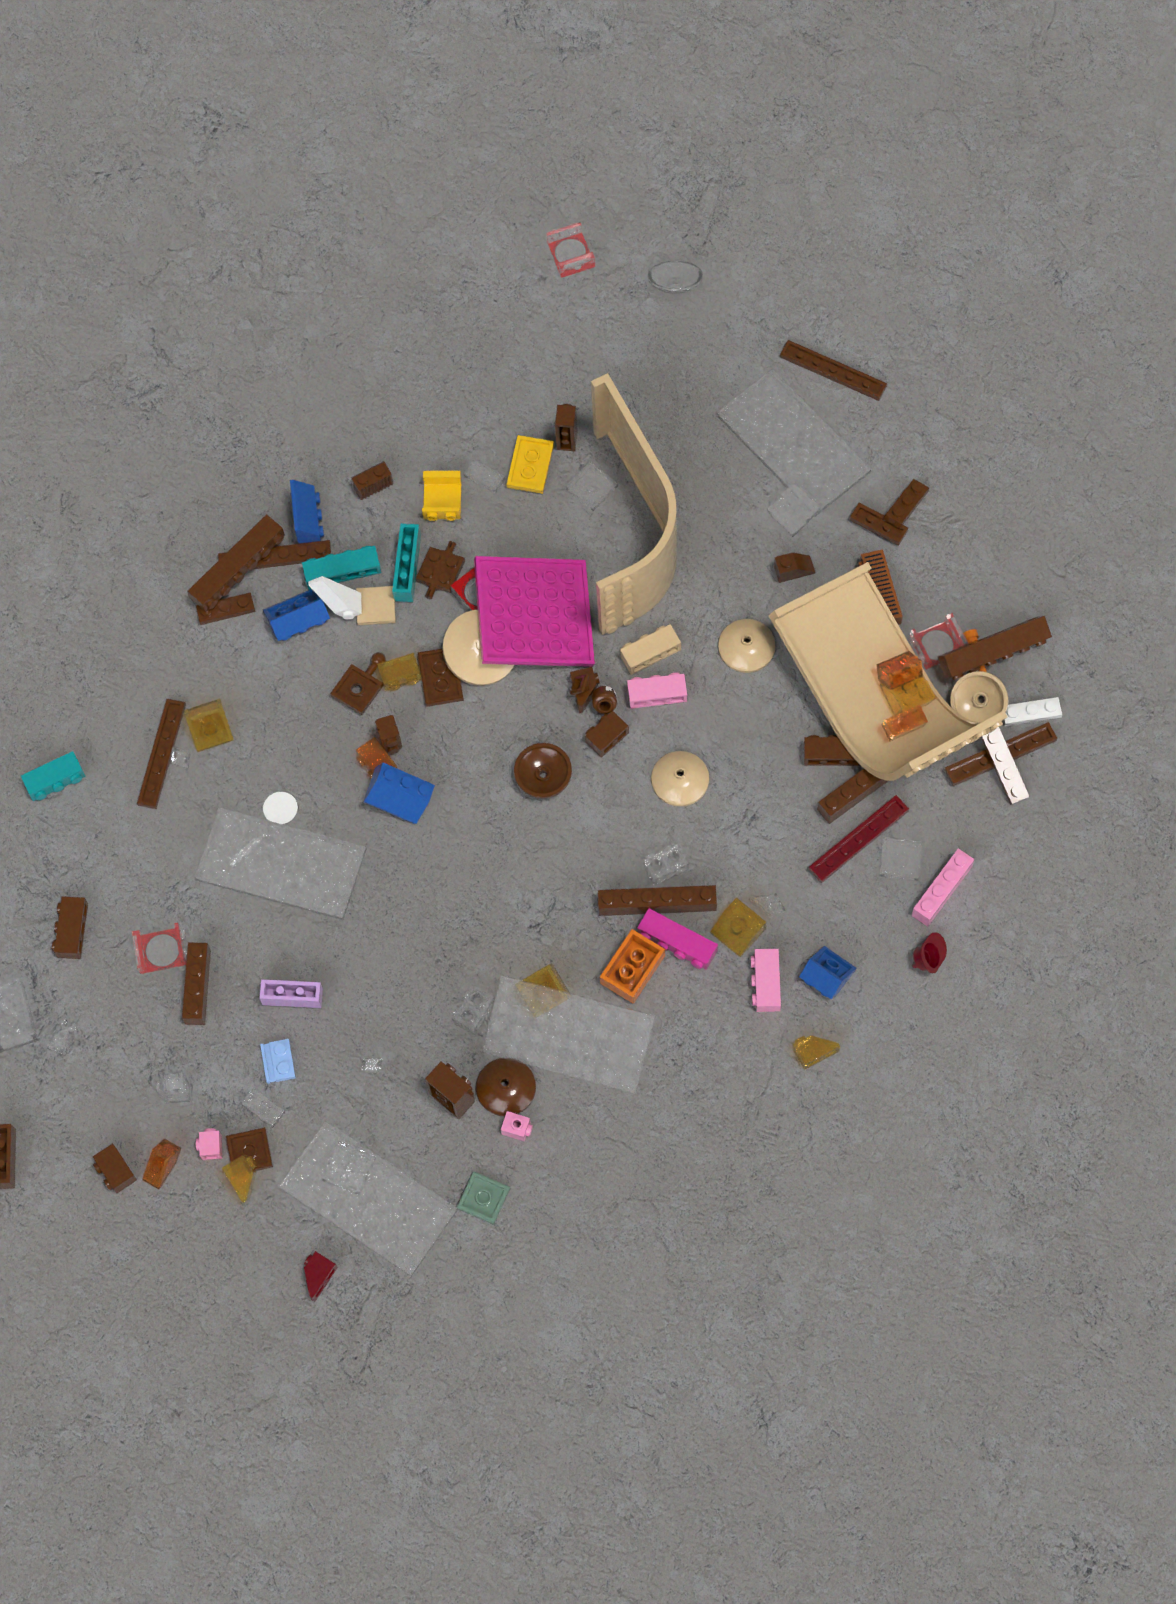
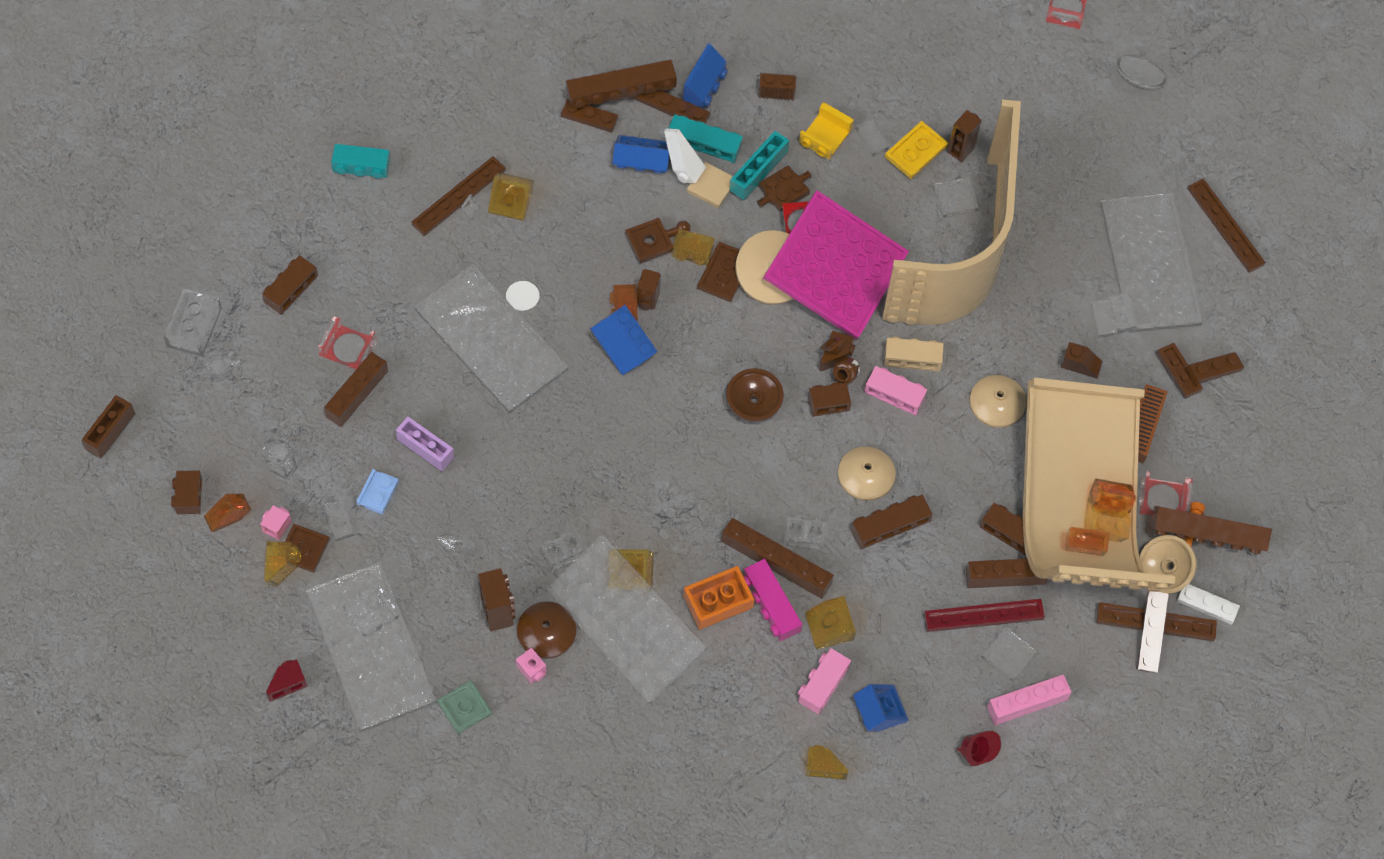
camera: 25 degrees right, 5 degrees down
none -> reddish brown brick [851,494,933,549]

